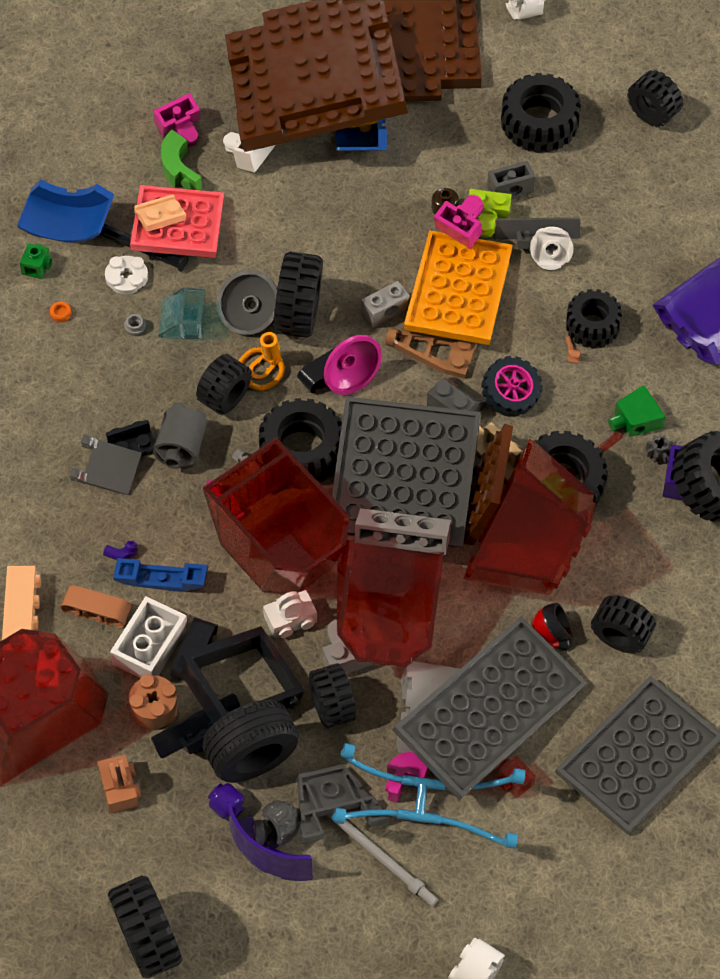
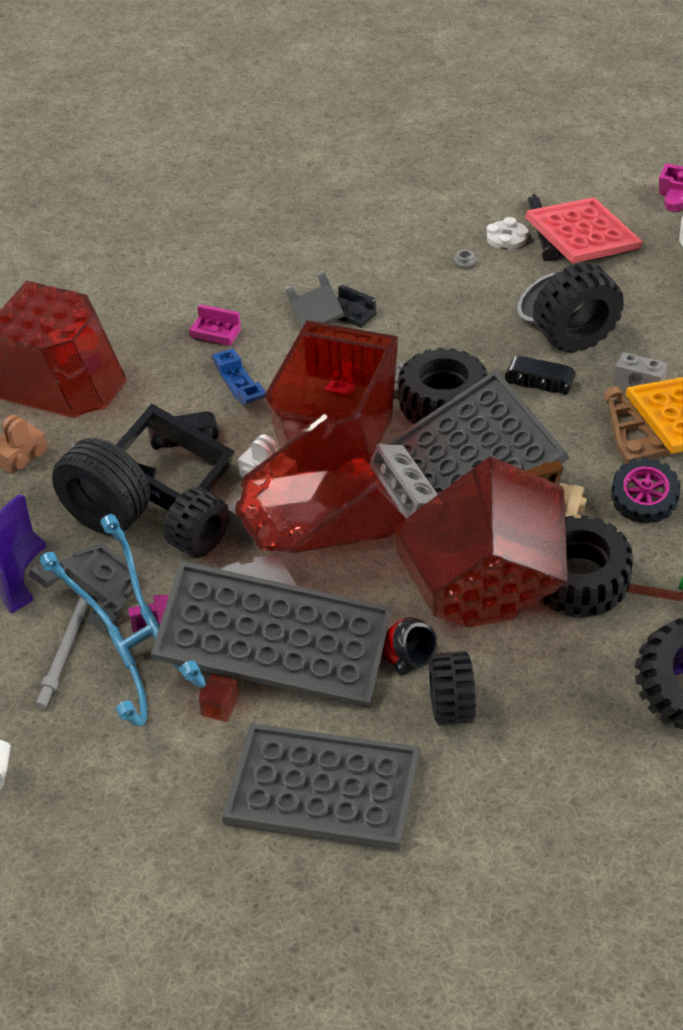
camera: 60 degrees right, 15 degrees down
light nougat brick [1,566,41,659] -> none
blue panel [17,179,114,243] -> none
green brick [20,243,52,279] -> none
orange tile [49,302,72,323] -> none
nougat beam [60,585,132,628] -> none
dark purple arm [103,541,138,560] -> none
white brick [110,596,188,678] -> none
nougat brick [129,674,178,730] -> none
light nougat plate [134,194,186,232] -> none
dark grey cylinder [153,403,207,469] -> none
clear light blue slope [159,288,206,340] -> none
bright green arch [161,130,202,190] -> none
black tyre [196,354,252,415] -> none
dark purple head [208,783,244,819] -> none
light orange piece [238,332,285,392] -> none
dark grey tile [251,822,265,846] -> none
dark grey hair [262,800,300,849] -> none
dark pink dish [324,335,382,395] -> none
dark grey slope [427,377,487,412] -> none
none -> dark pink bracket [189,304,241,346]

